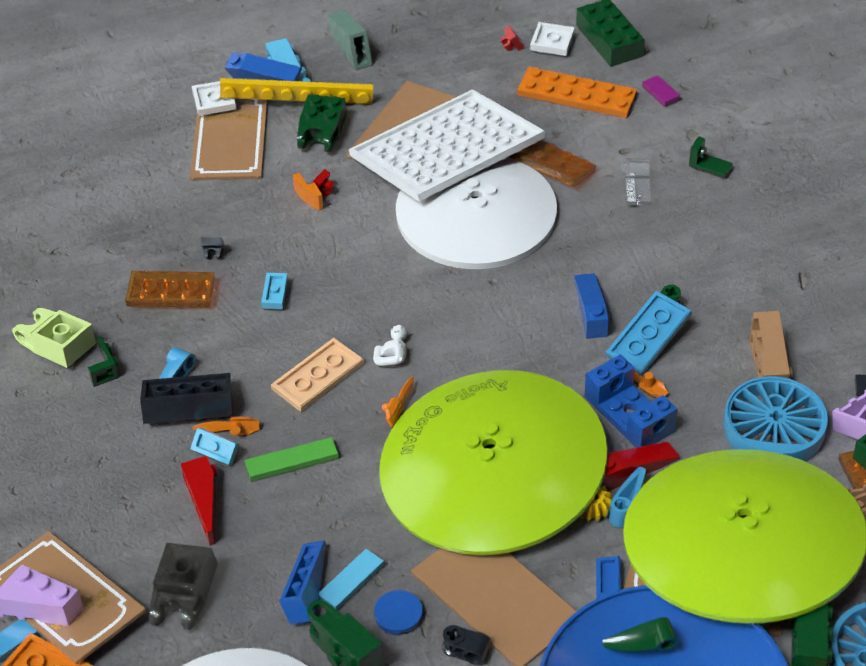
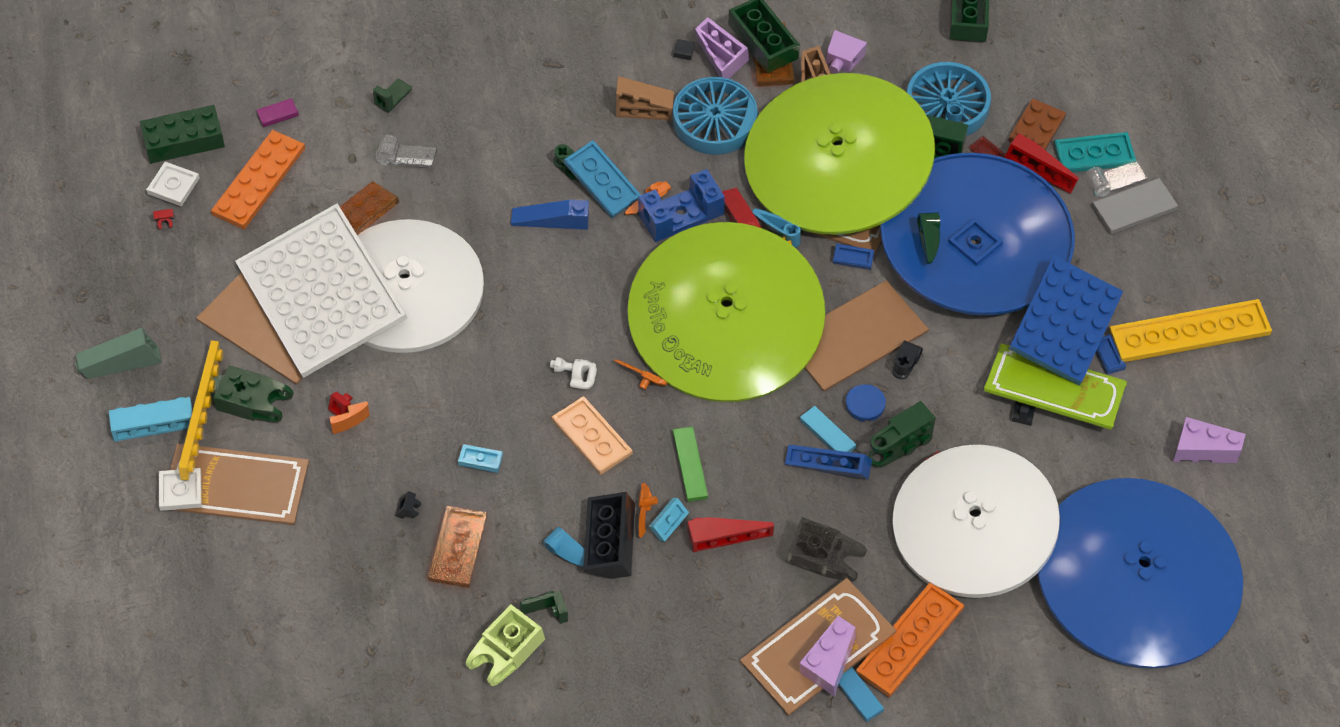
camera: 85 degrees left, 10 degrees up
blue slope [225,53,302,81] -> none

